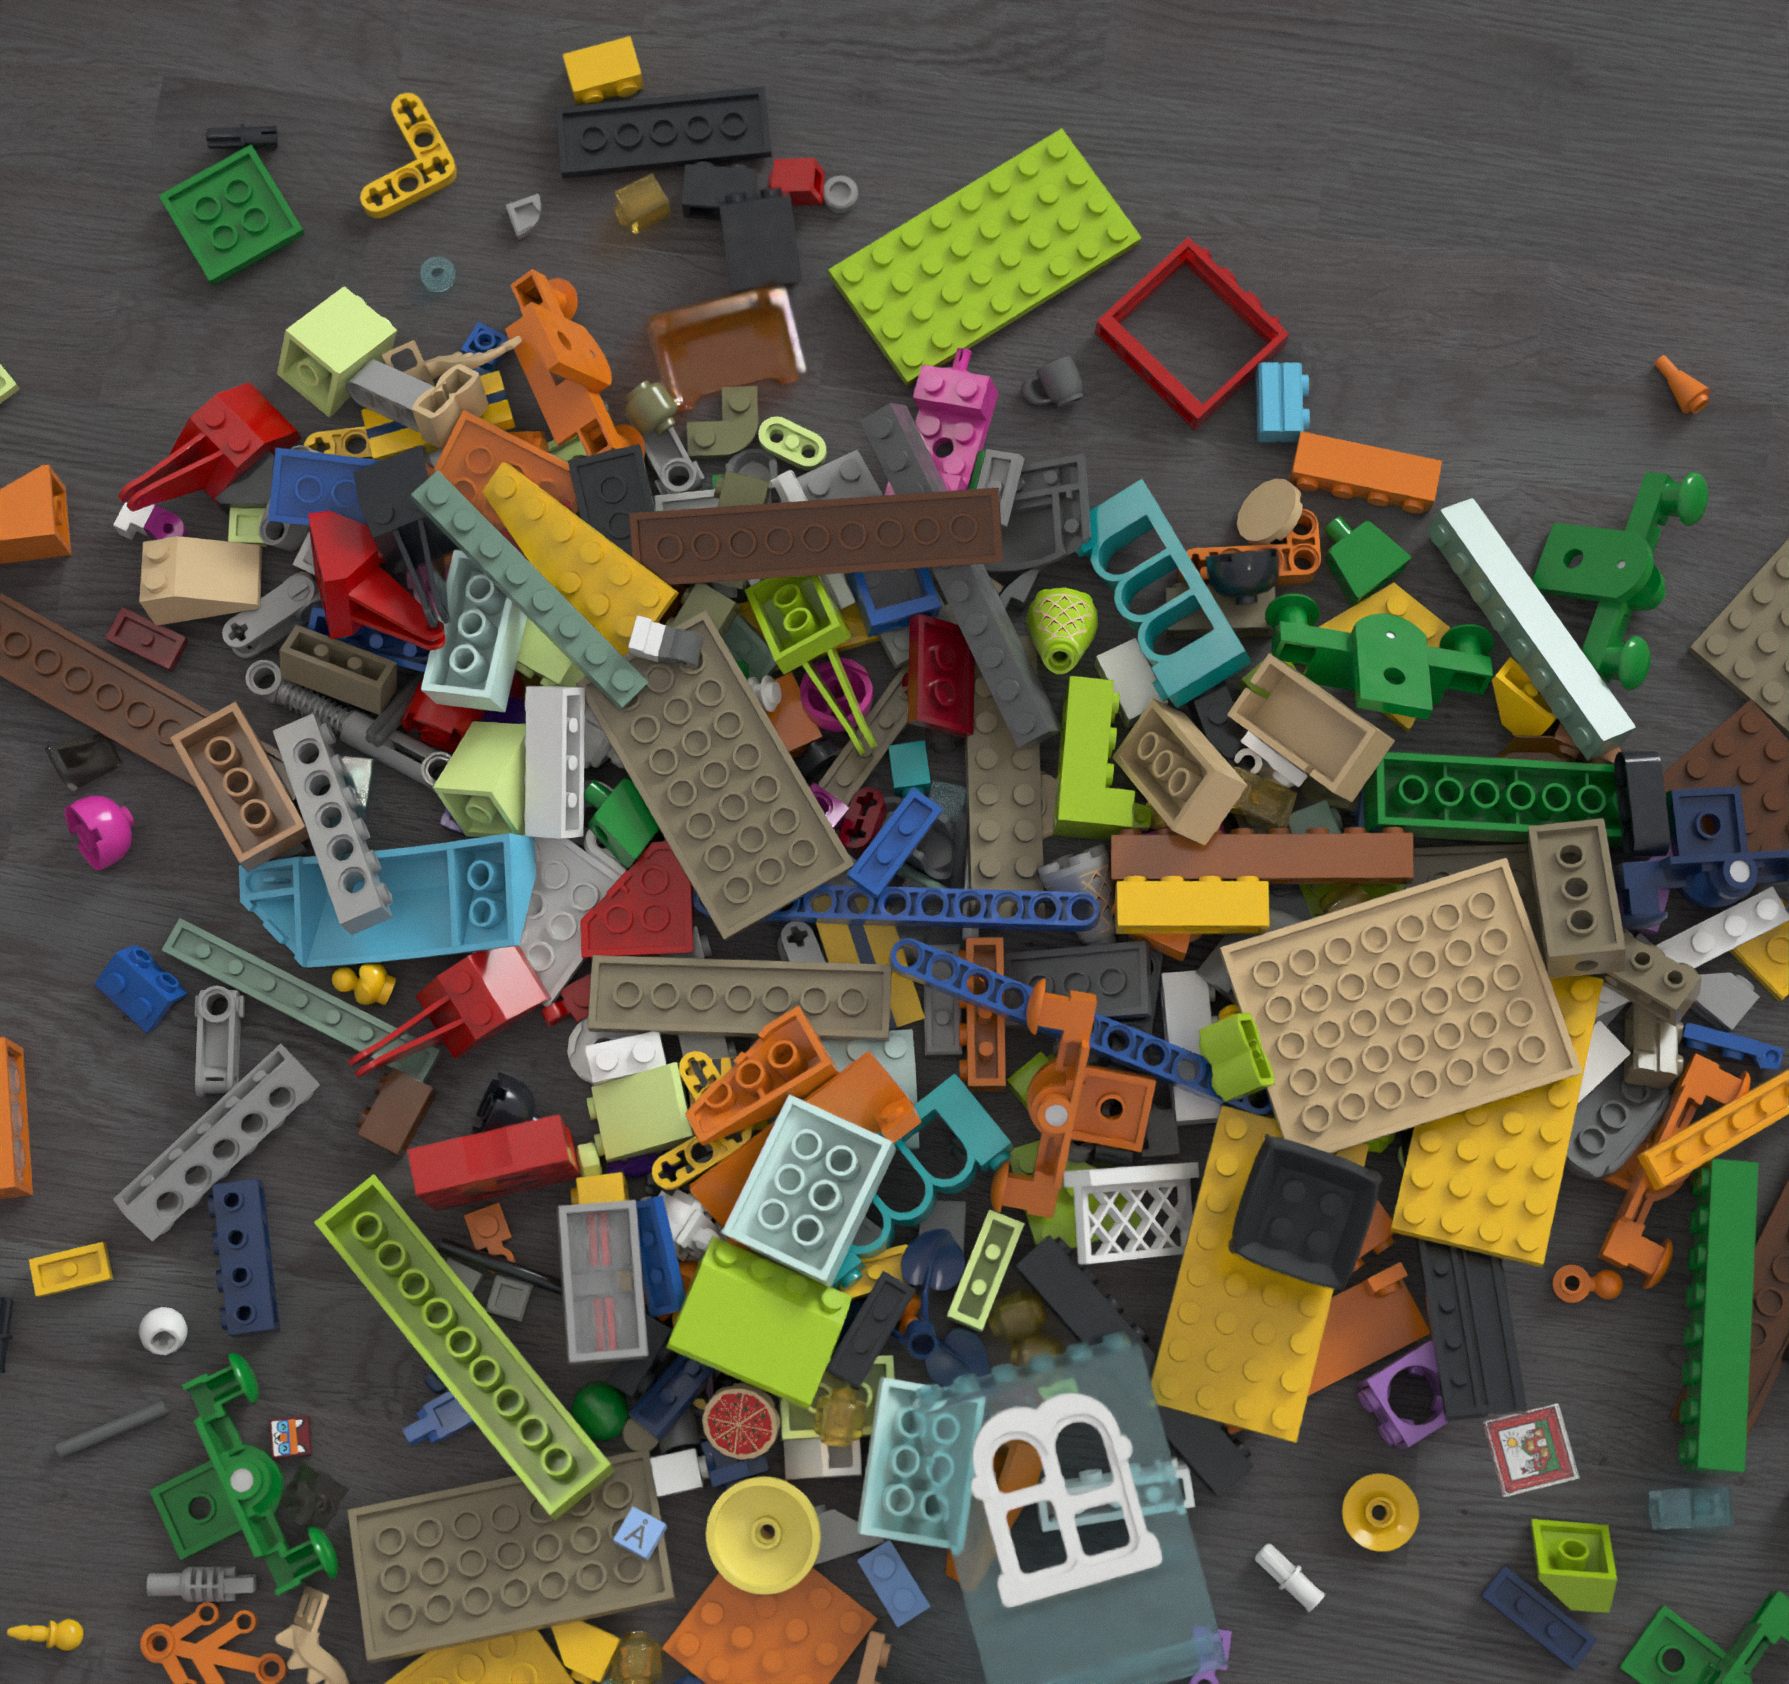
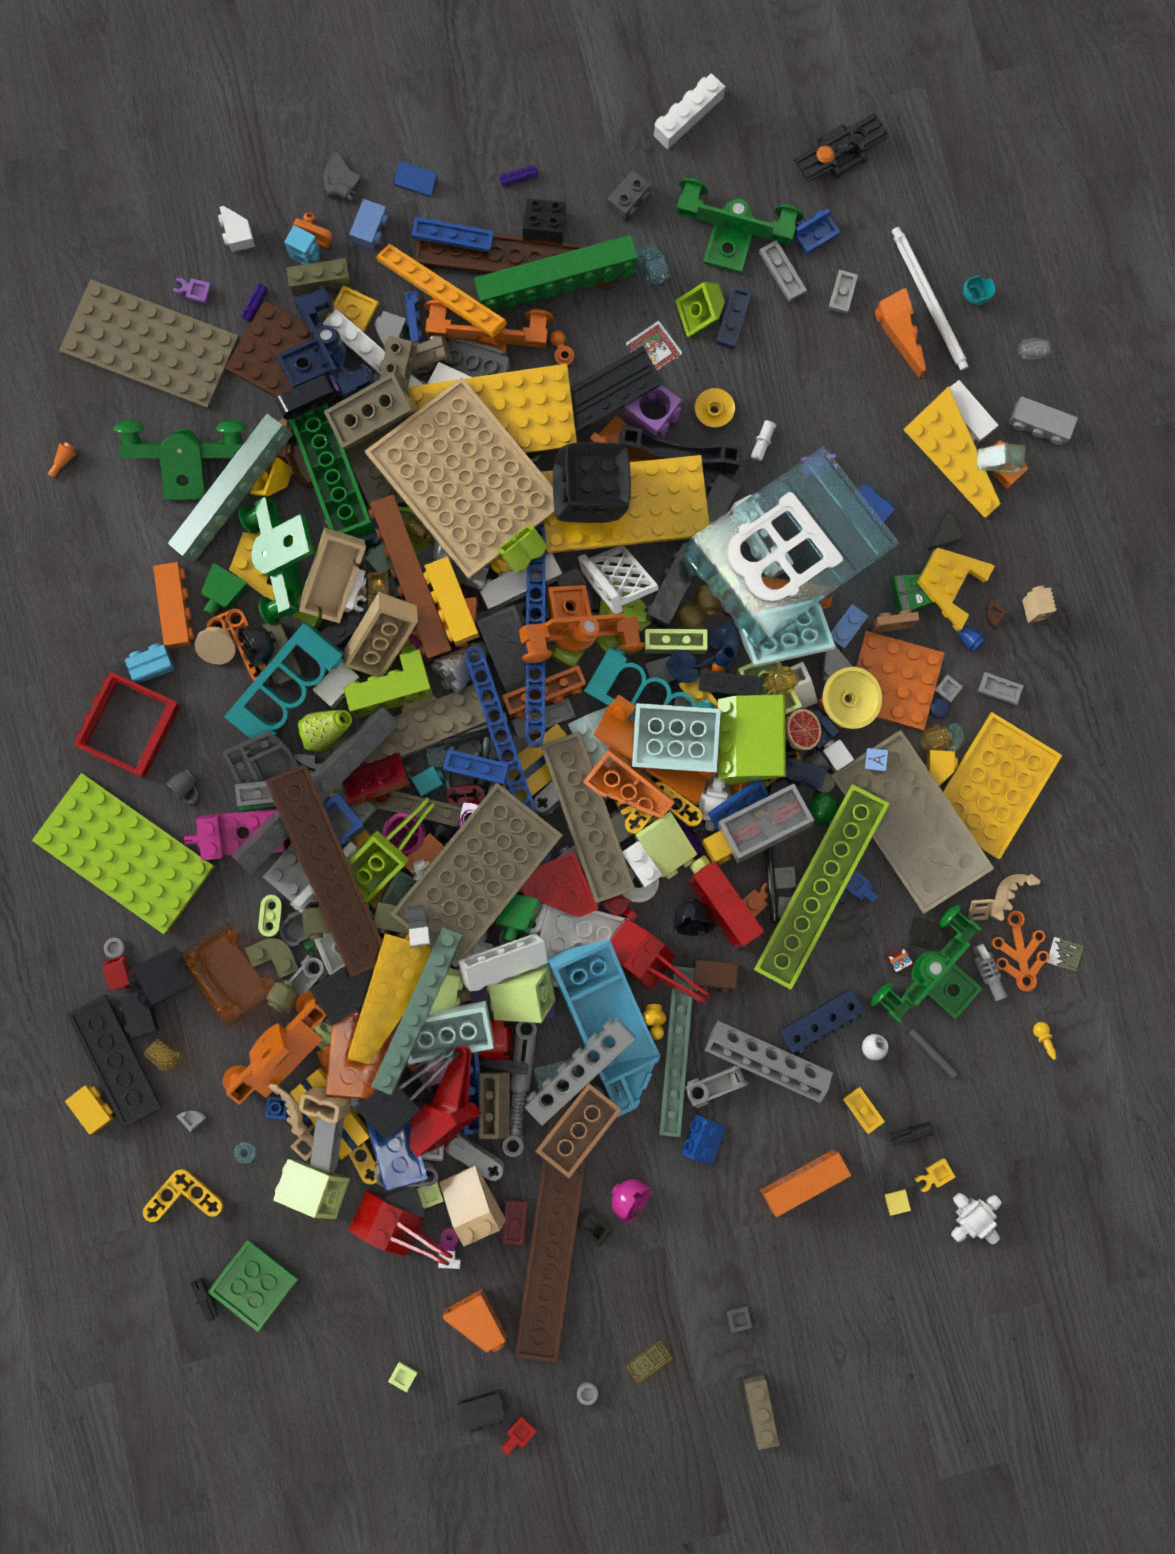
camera: 115 degrees left, 5 degrees up
none -> black arch [618,425,742,475]

